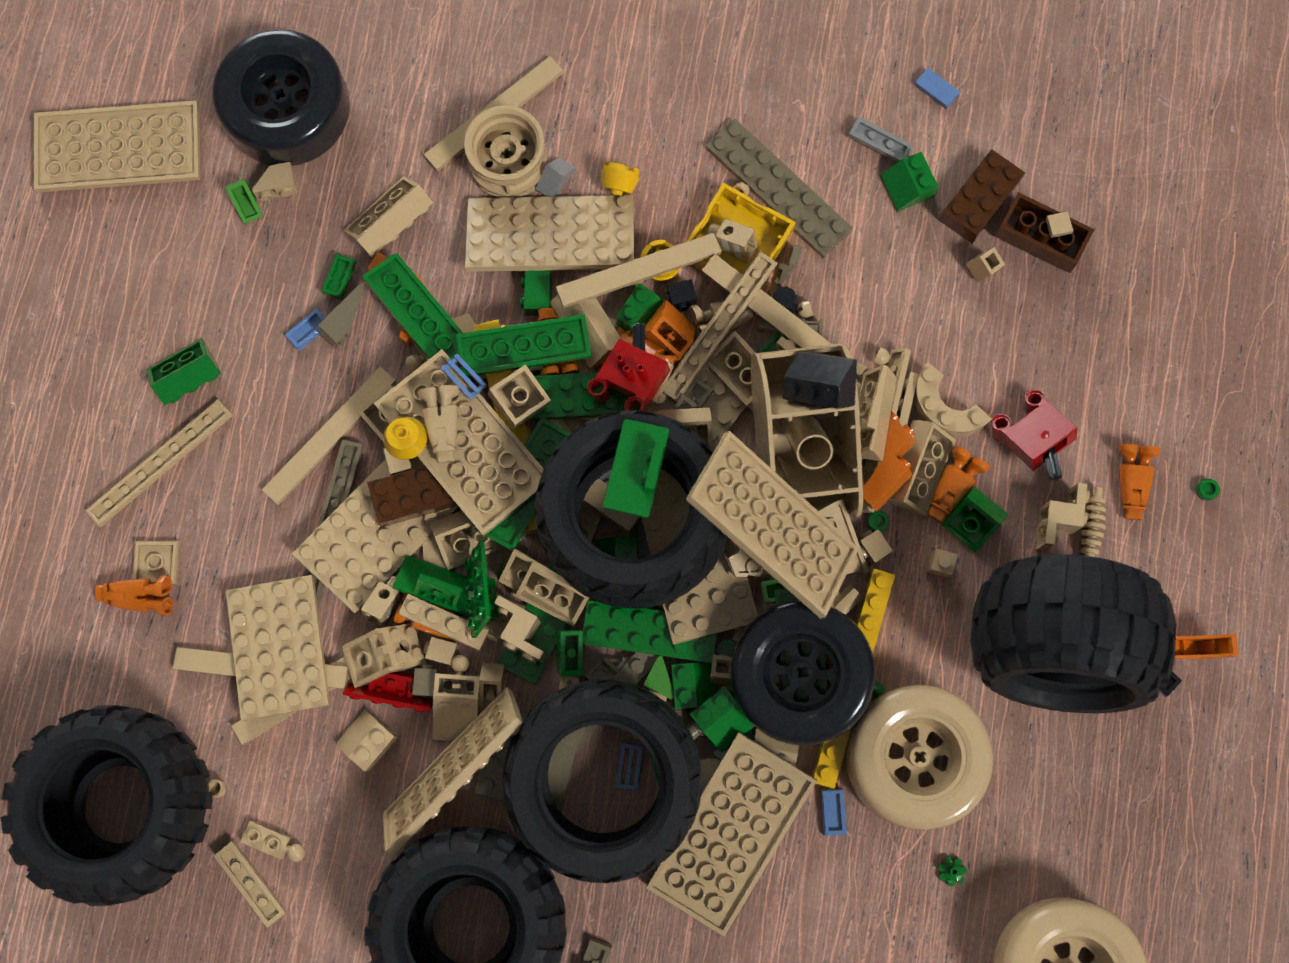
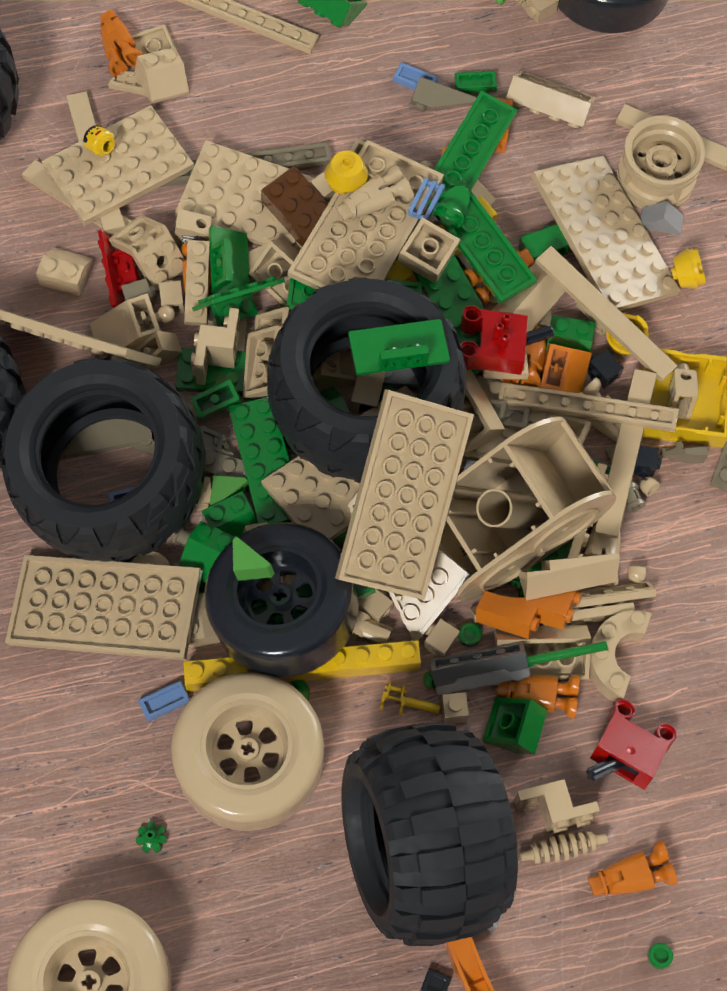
camera: 60 degrees right, 10 degrees down
tan tile [262,367,396,505] -> none
black slope [783,351,857,409] -> none
none -> yellow head [83,125,115,157]
none -> tan tile [108,71,147,96]
none -> tan slope [134,47,189,104]
none -> bright green slope [233,537,275,581]
none -> yellow piece [379,682,441,716]
none -> piece [423,641,608,695]
none -> green piece [432,185,470,228]

